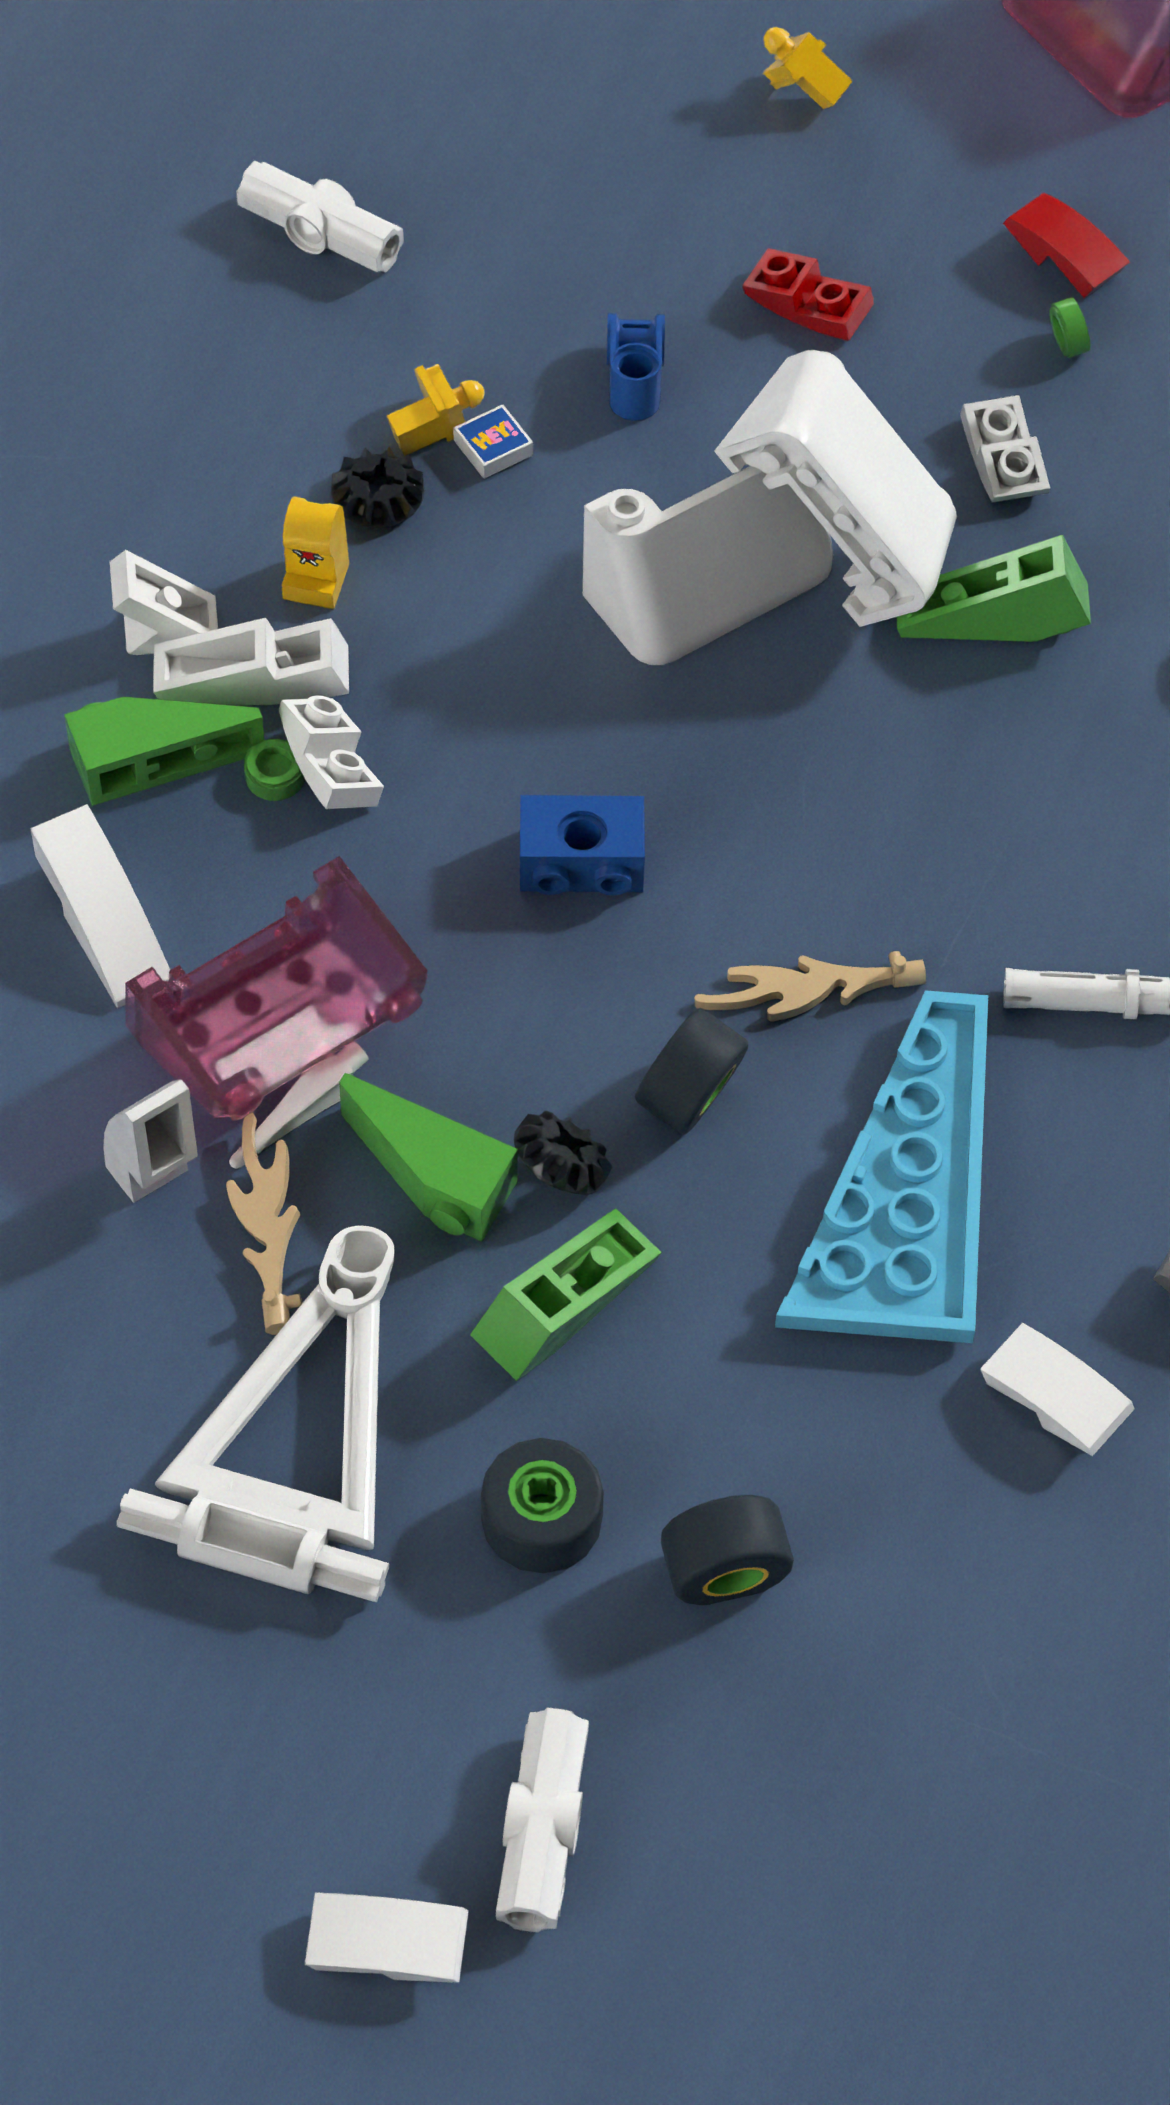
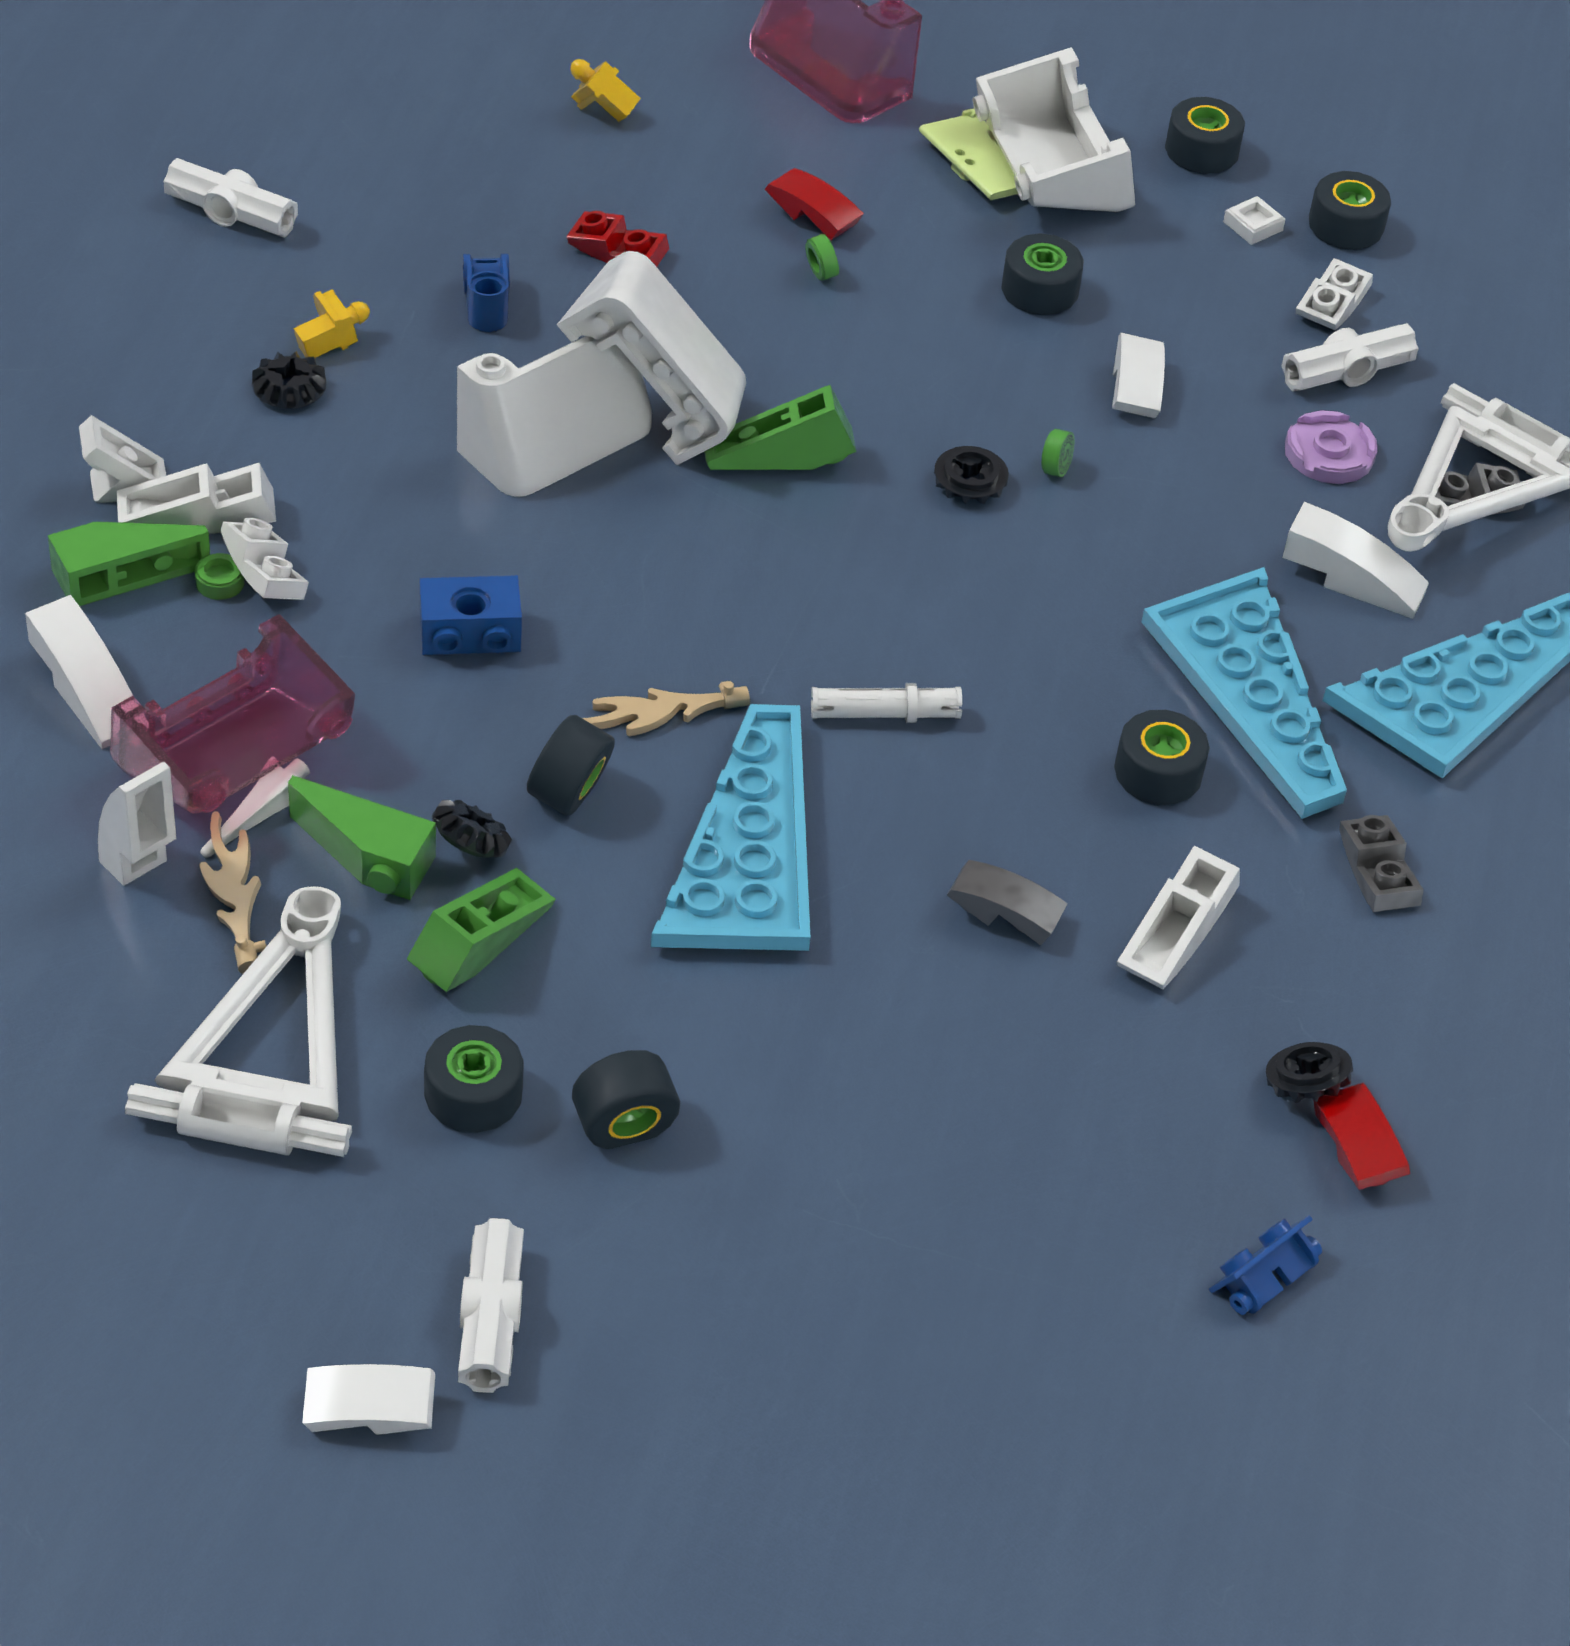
camera: 10 degrees left, 10 degrees down
yellow leg [282,496,349,609] -> none
tile [454,404,533,479] -> none
white slope [960,395,1050,503] -> none
white slope [980,1323,1135,1456] -> none

